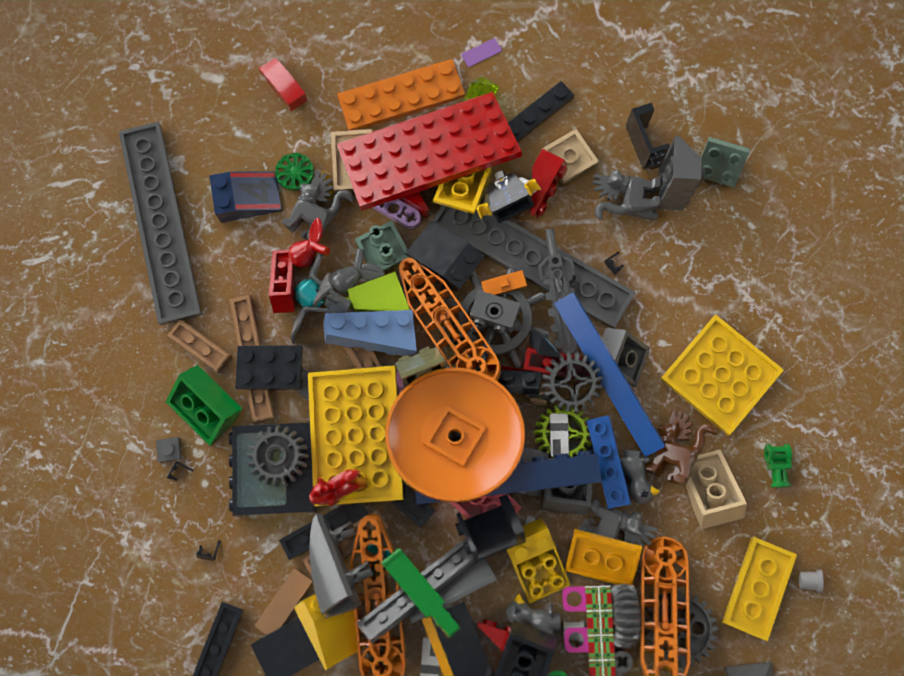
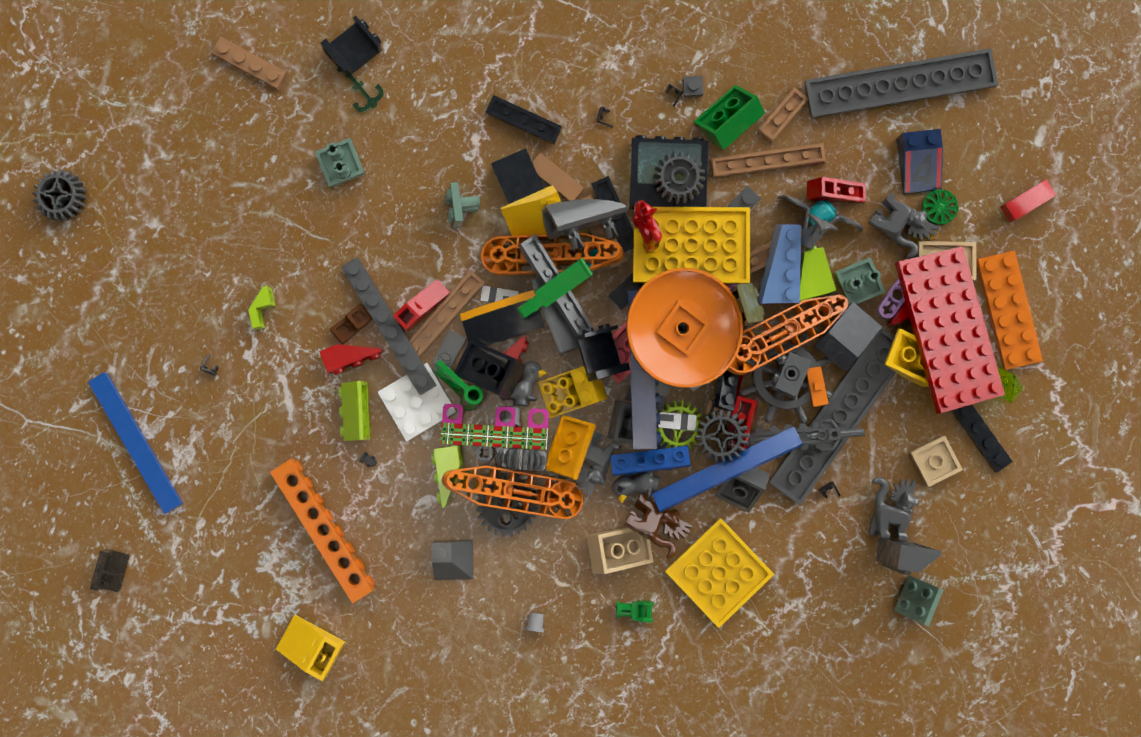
camera: 90 degrees right, 10 degrees up
black plate [235,345,303,390] -> none
red piece [288,218,330,268] -> none
dark grey piece [331,249,385,296] -> none
medium lavender sticker [461,38,502,67] -> none
torso [476,171,541,223] -> none
black slope [529,327,560,358] -> none
red slope [531,148,568,219] -> none
black panel [625,103,670,170] -> none
yellow plate [722,537,797,641] -> none

